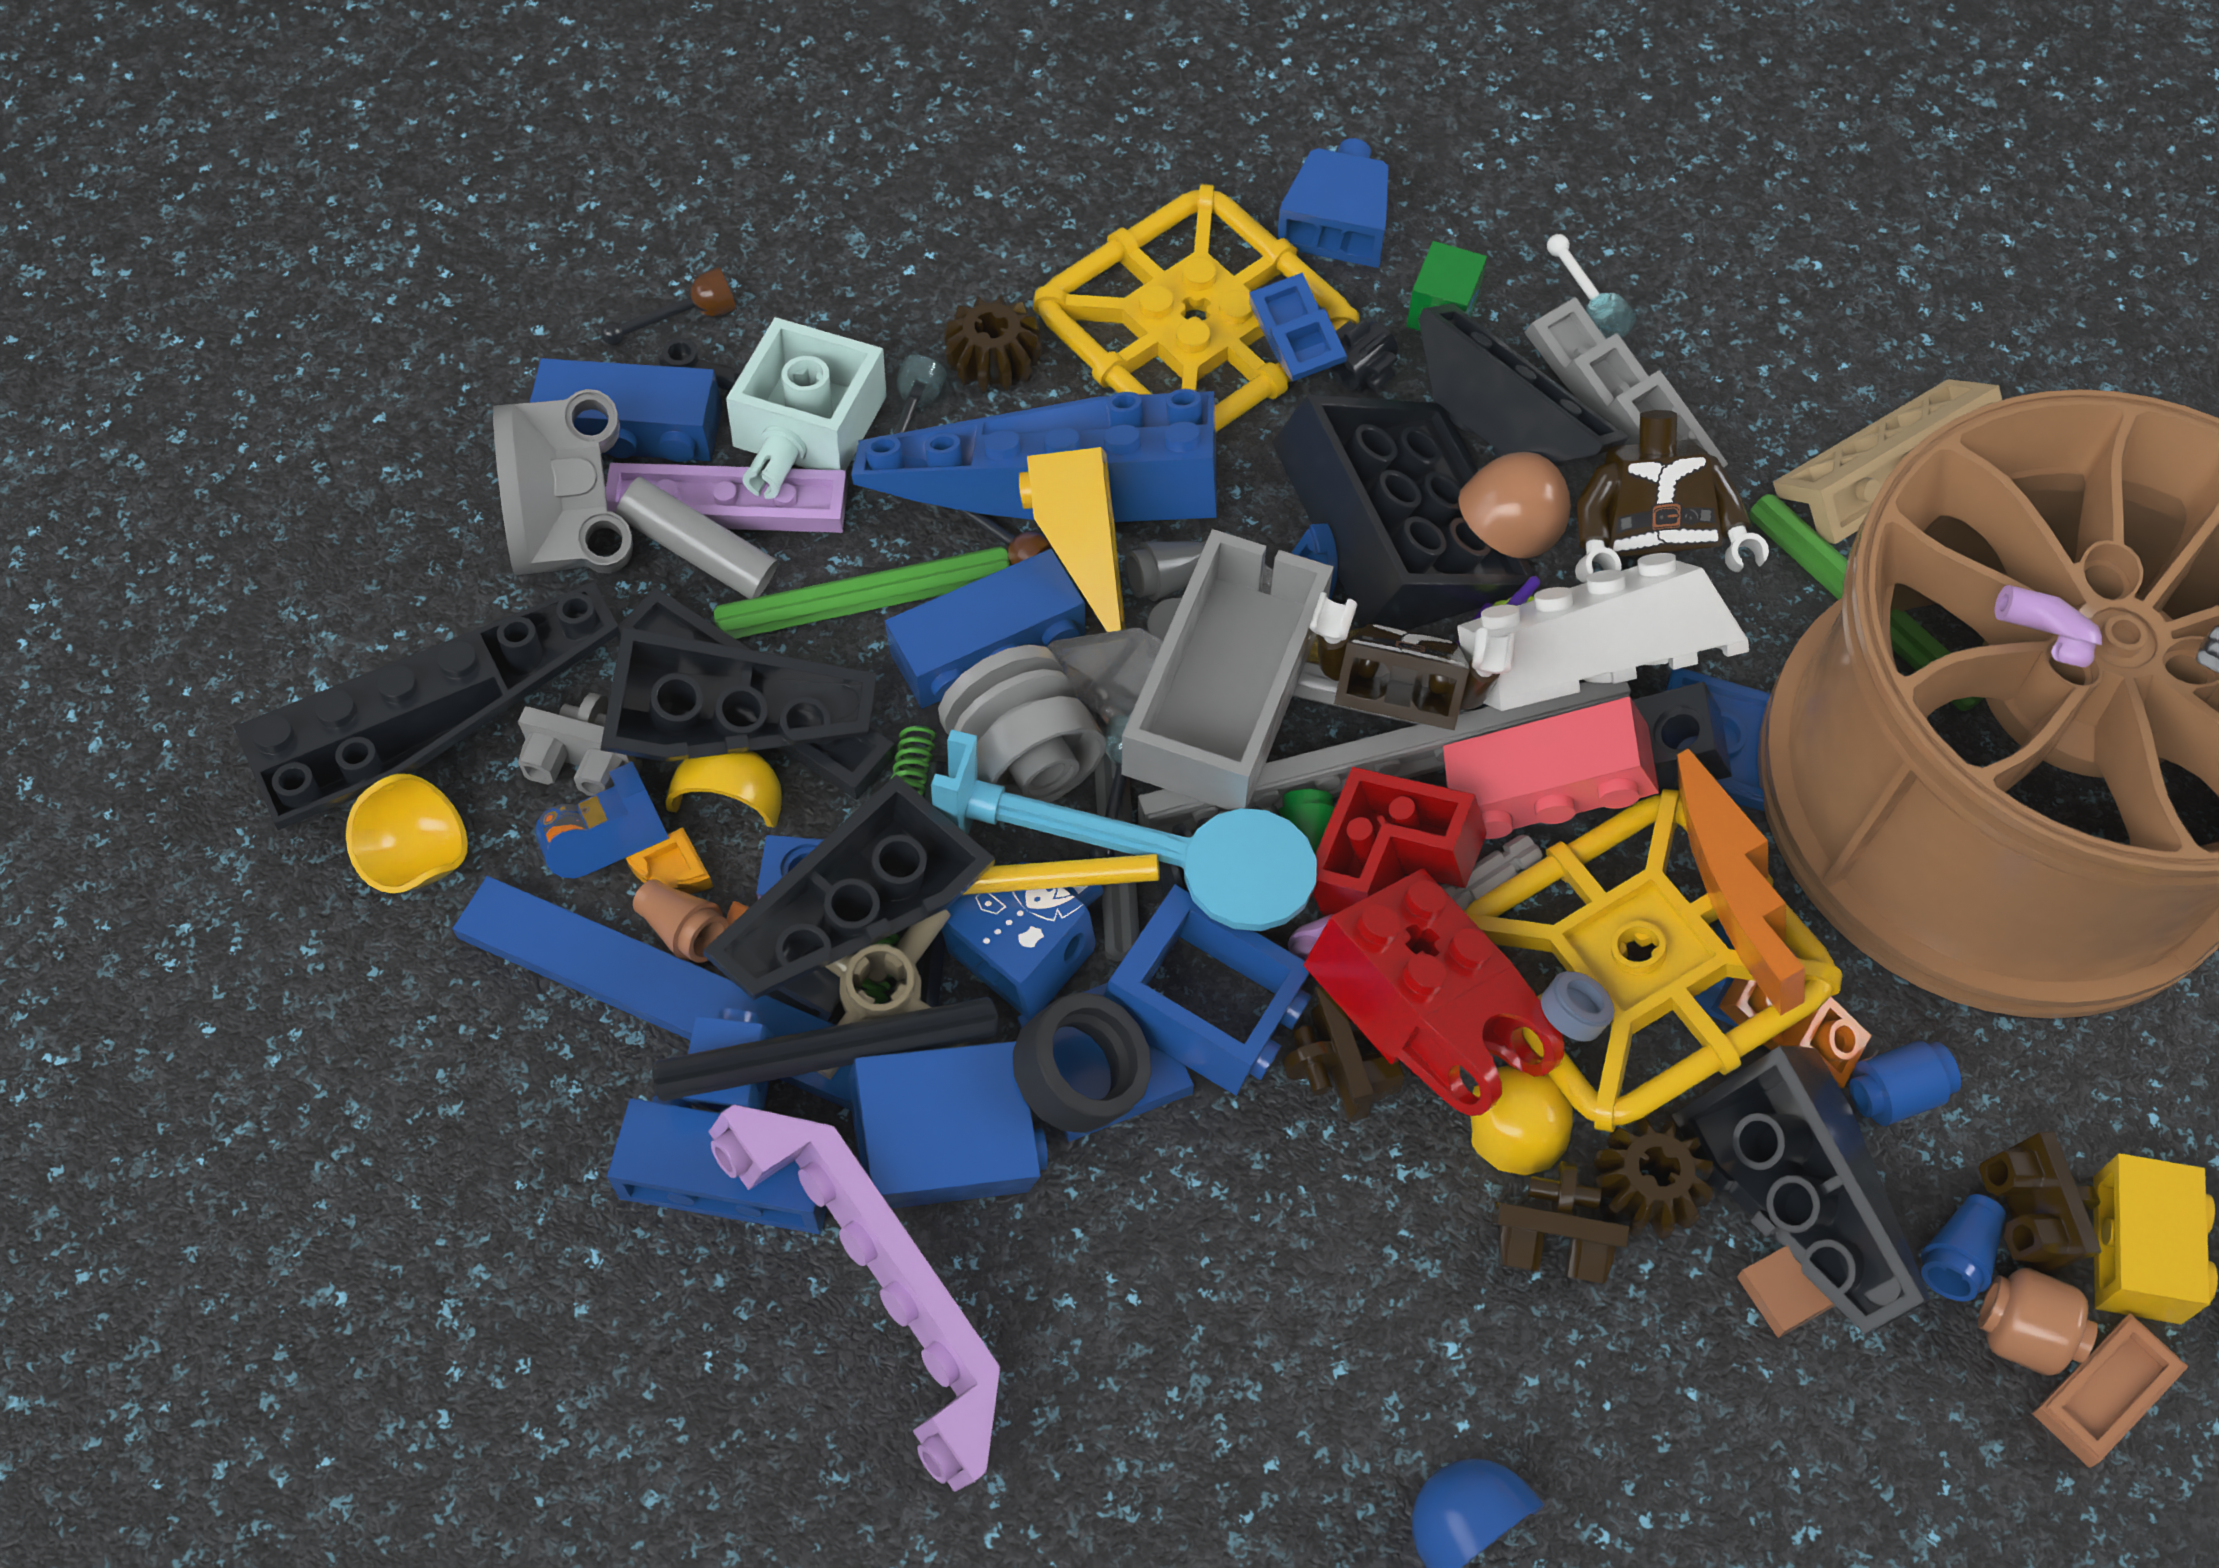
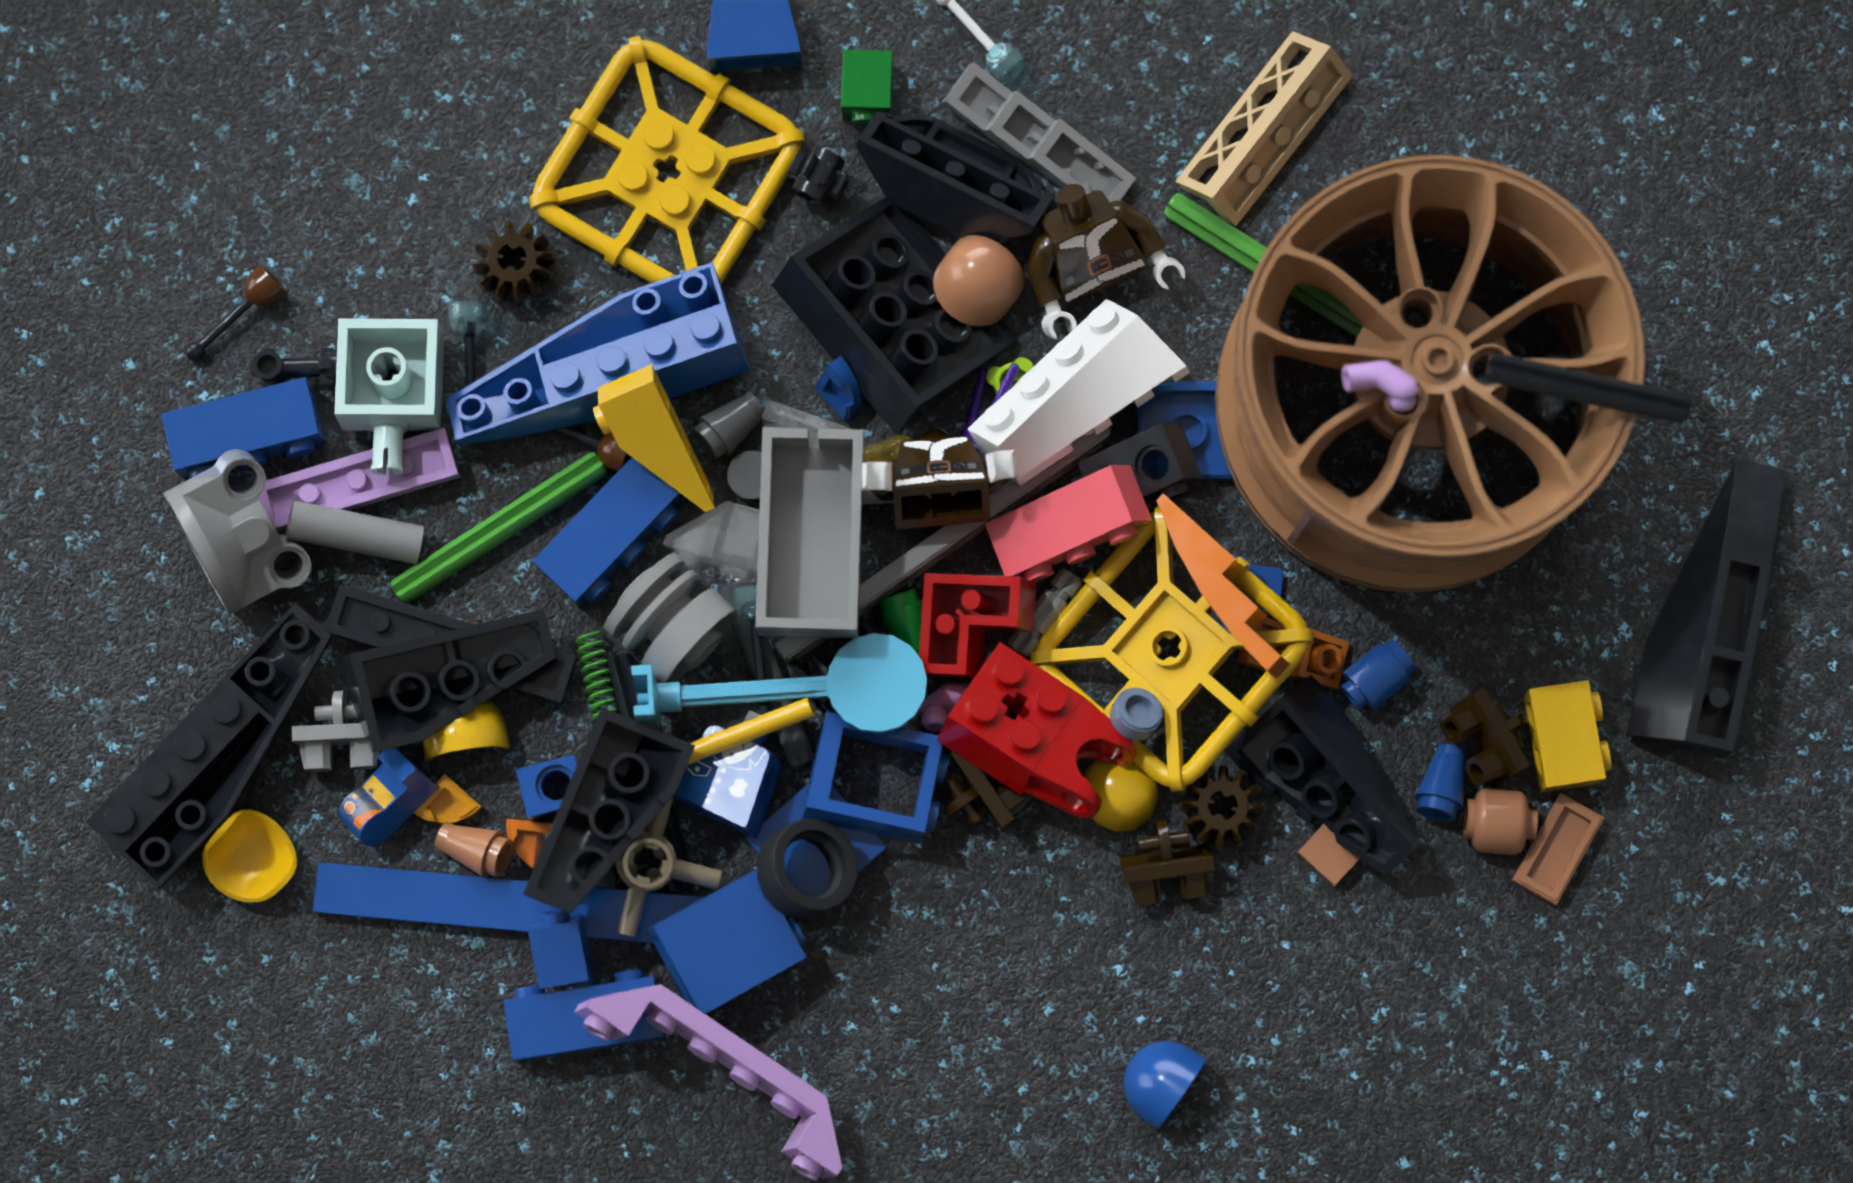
camera: 15 degrees left, 20 degrees up
black axle [652,997,999,1101] -> none
blue slope [1249,273,1347,382] -> none

